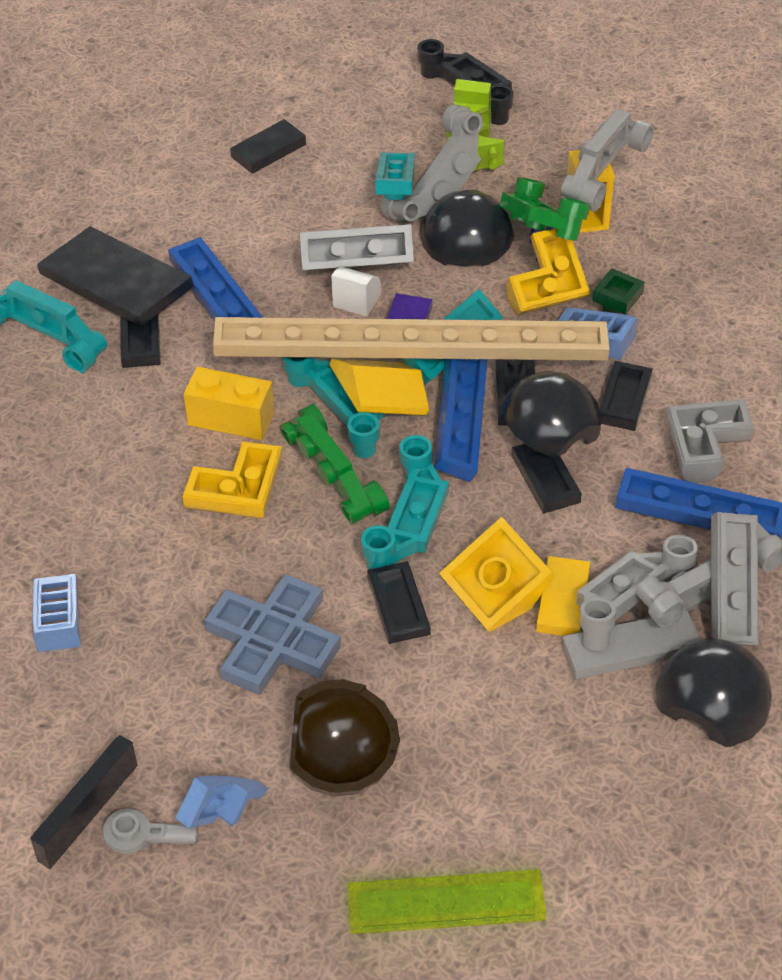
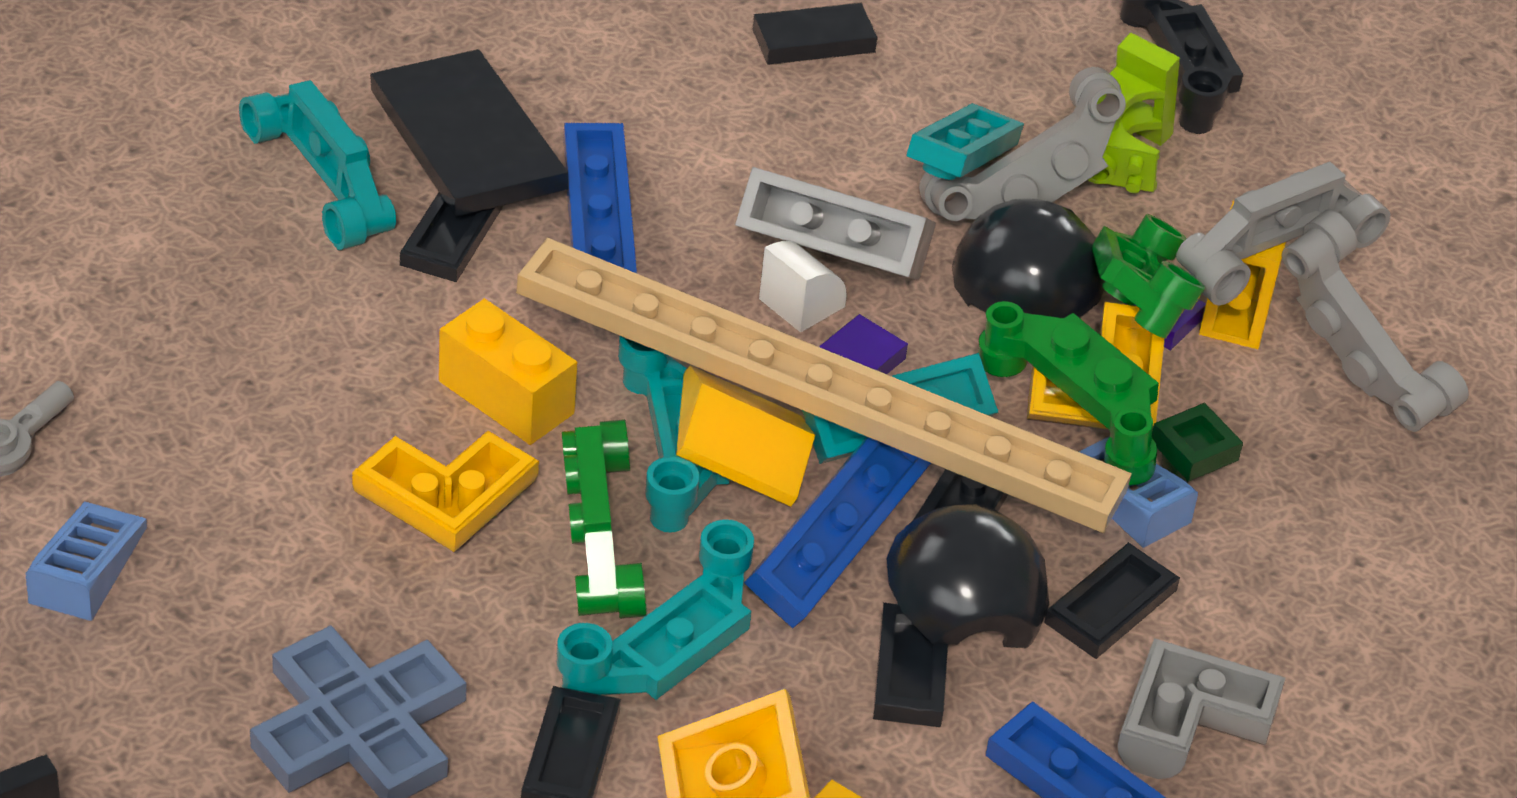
camera: 20 degrees right, 5 degrees down
none -> green plate [978,301,1159,485]
none -> light grey plate [1282,210,1469,432]

